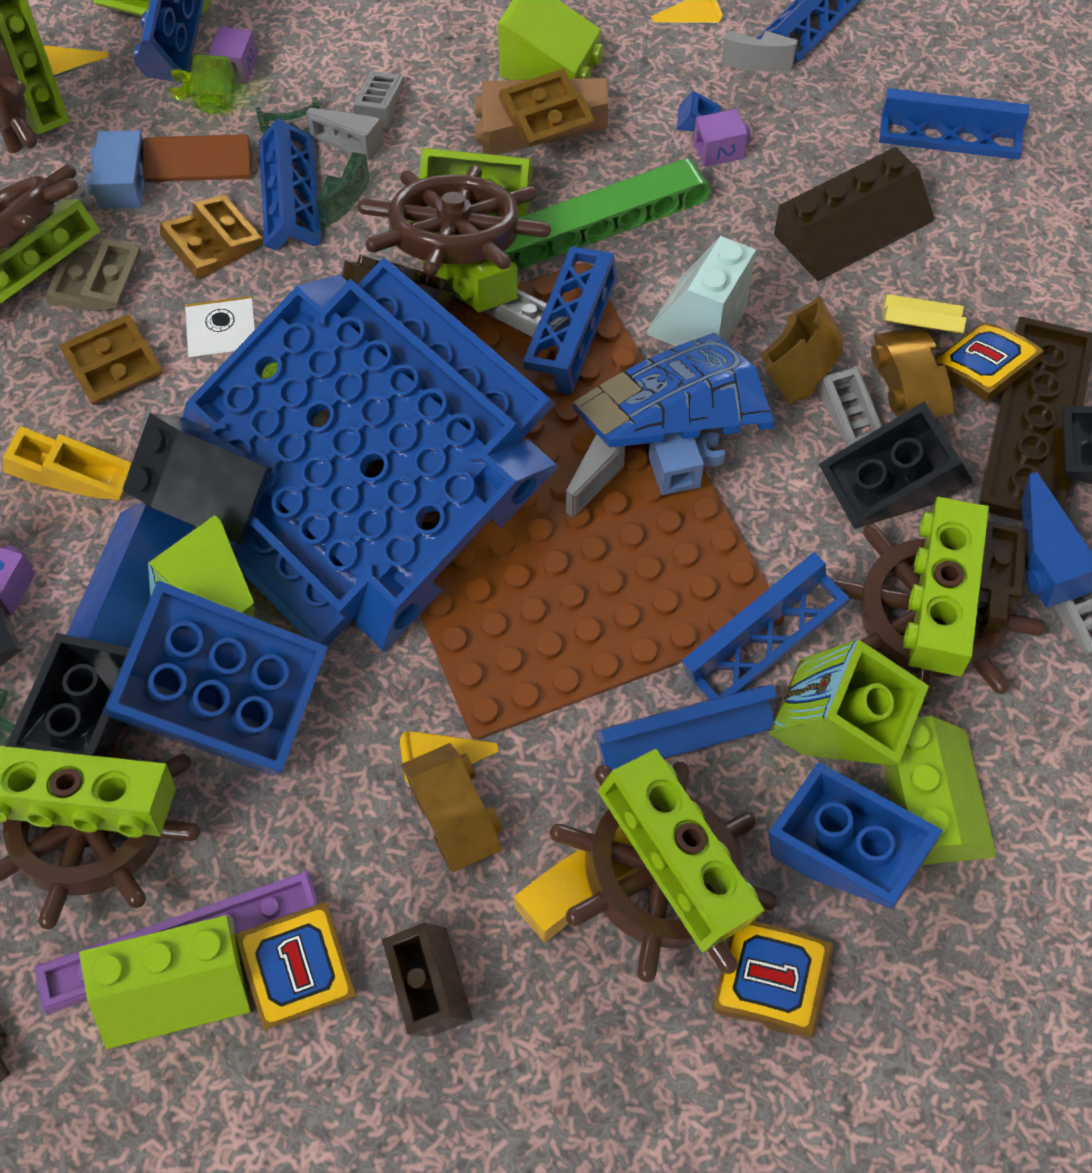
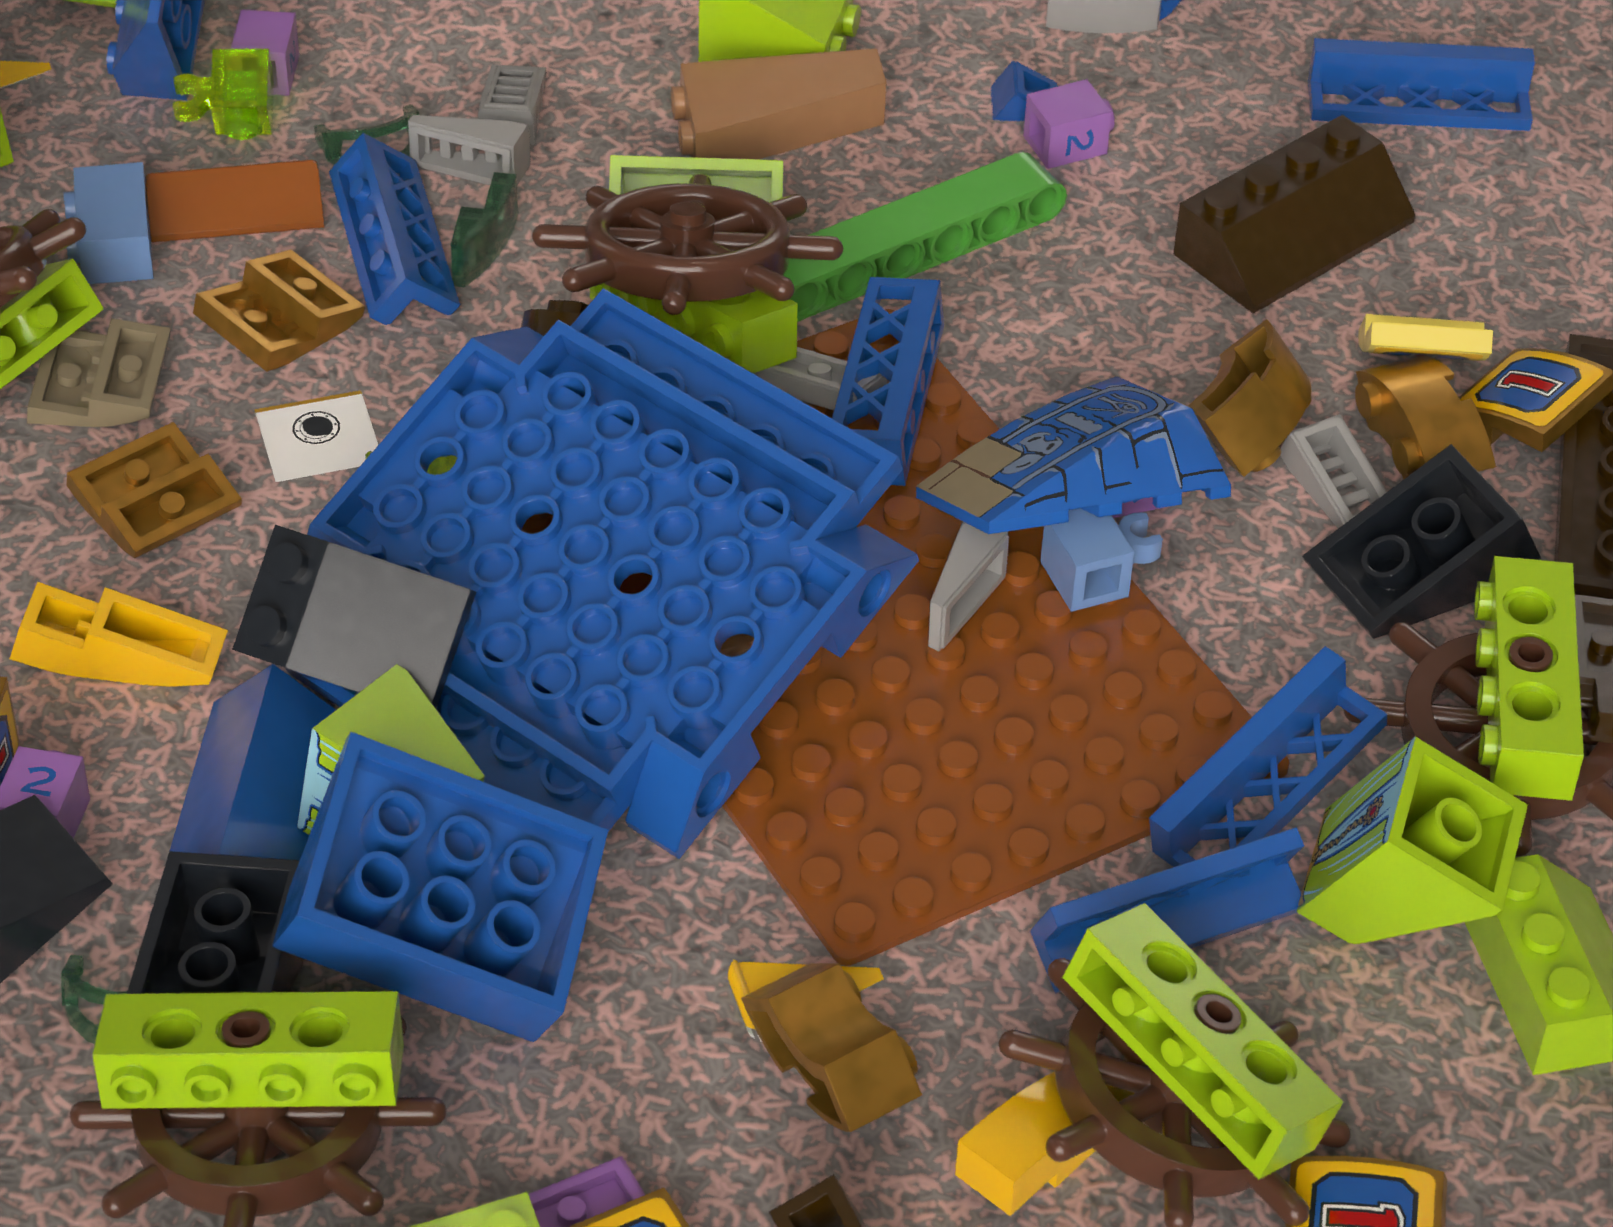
camera: 10 degrees left, 15 degrees down
pearl gold slope [499,69,595,146] -> none
light aqua slope [647,236,756,346] -> none
blue slope [768,762,942,909] -> none

